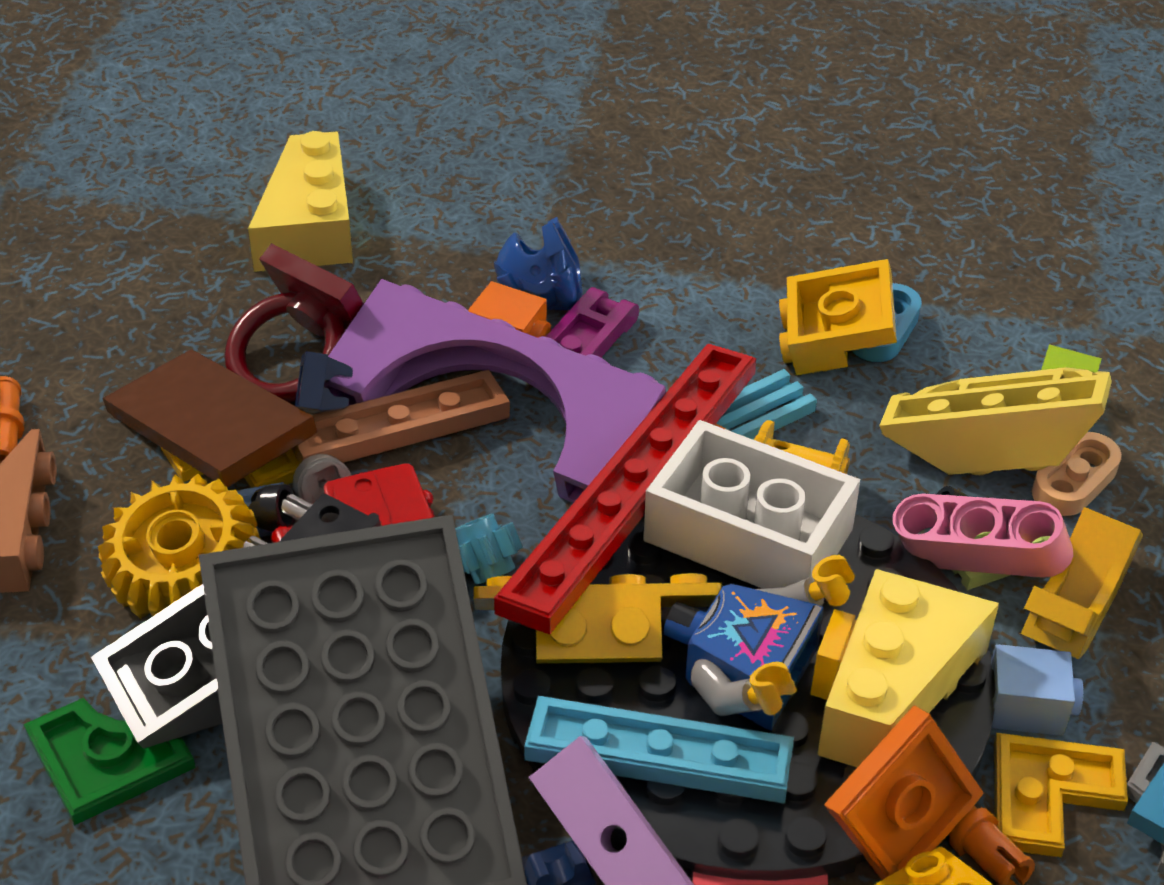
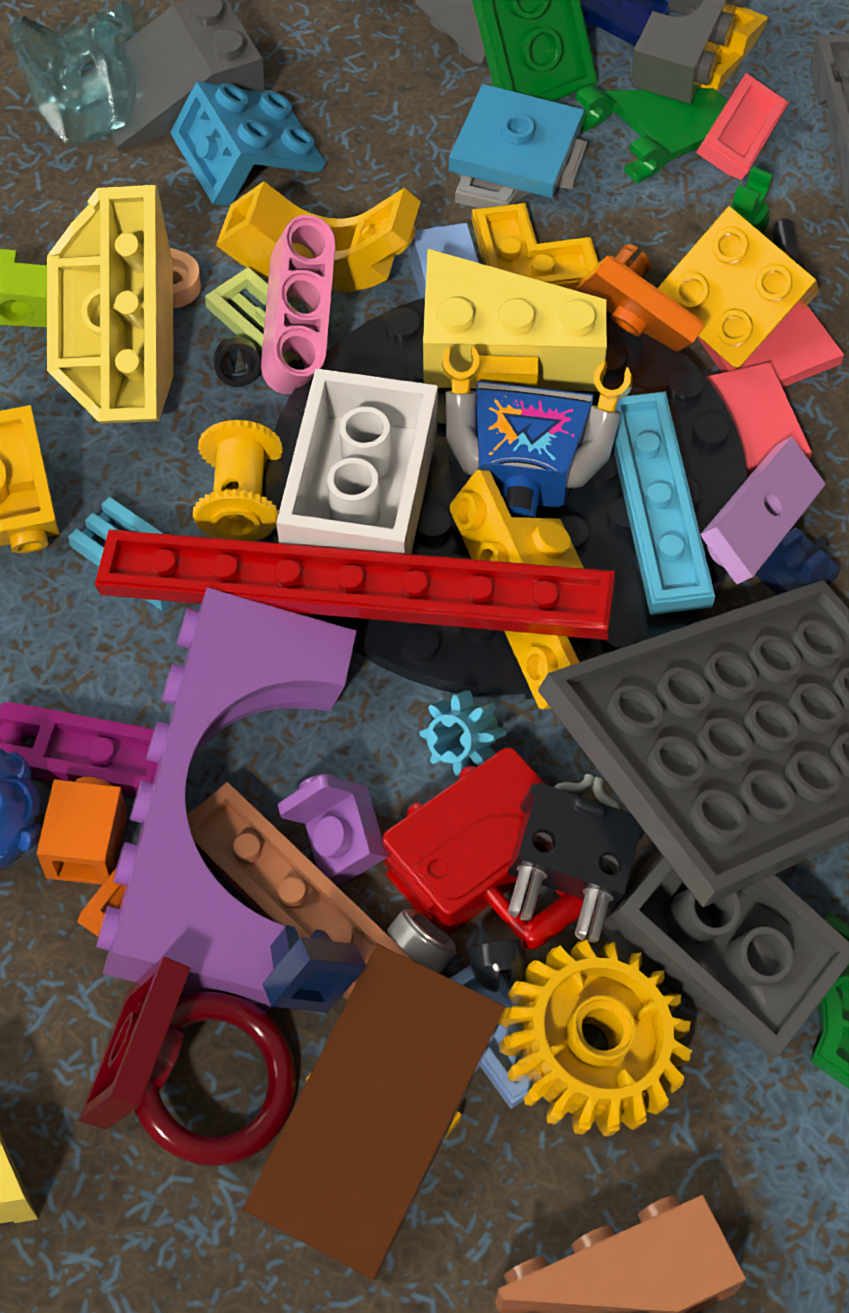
camera: 110 degrees left, 15 degrees up
none -> medium lavender bracket [278,774,387,885]

